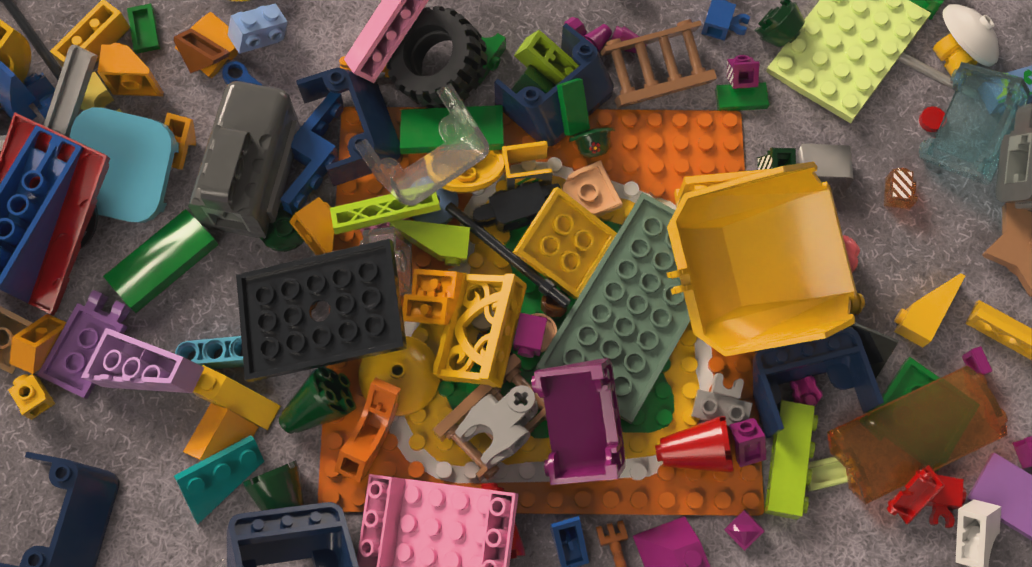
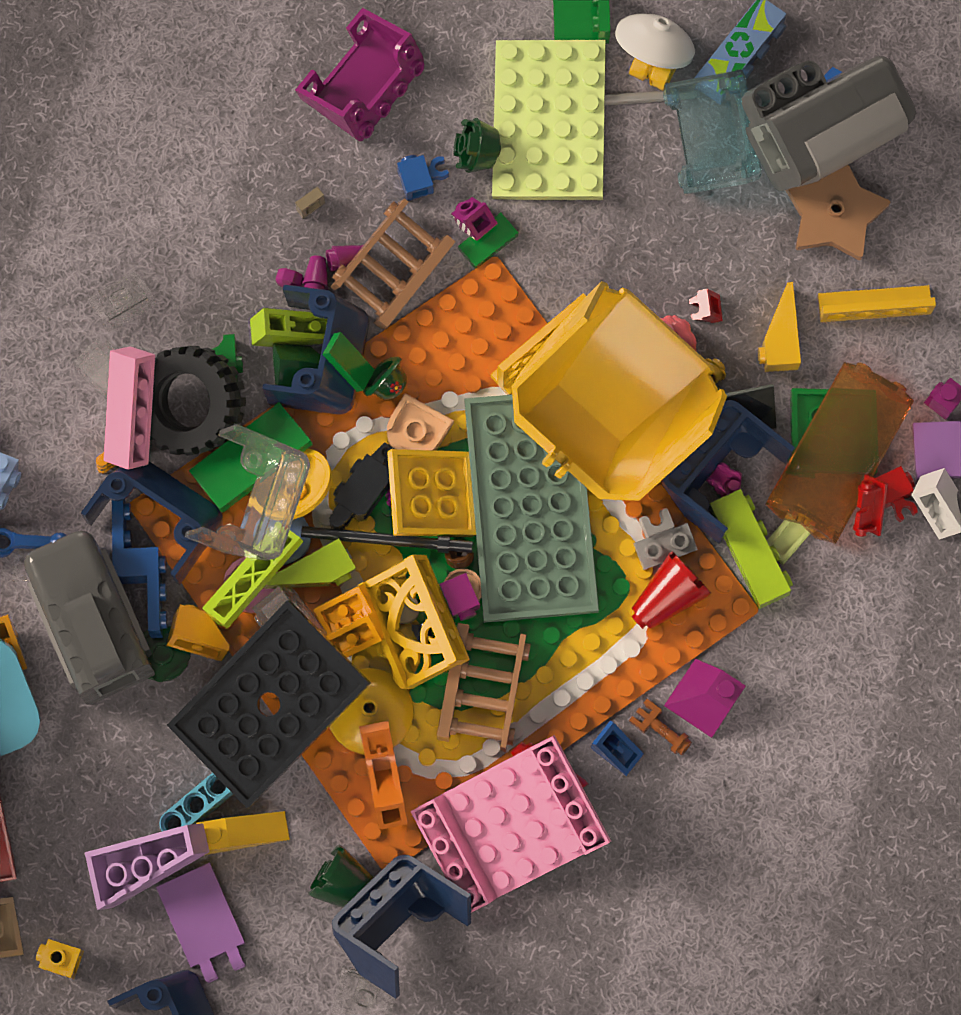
camera: 35 degrees left, 5 degrees up
light orange slope [9,314,67,374] -> none
medium lavender tile [37,290,131,399] -> none
green slope [103,209,218,313] -> none
teal wing [174,435,264,525] -> none
light orange slope [183,403,259,461] -> none
dark green cone [279,366,356,434] -> none
light grey piece [455,385,538,469] -> none
yellow piece [502,141,553,191] -> none
magenta windscreen [531,358,626,485] -> none
magenta tile [724,509,765,551] -> none
magenta bracket [729,418,767,467] -> none
dark green brick [757,147,796,170] -> none
light grey piece [796,144,854,189] -> none
clear orange brick [884,168,918,210] -> none
red tile [919,106,947,132] -> none
magenta tile [962,346,992,380] -> none
none -> medium lavender tile [156,863,246,983]
none -> tile [689,289,723,323]

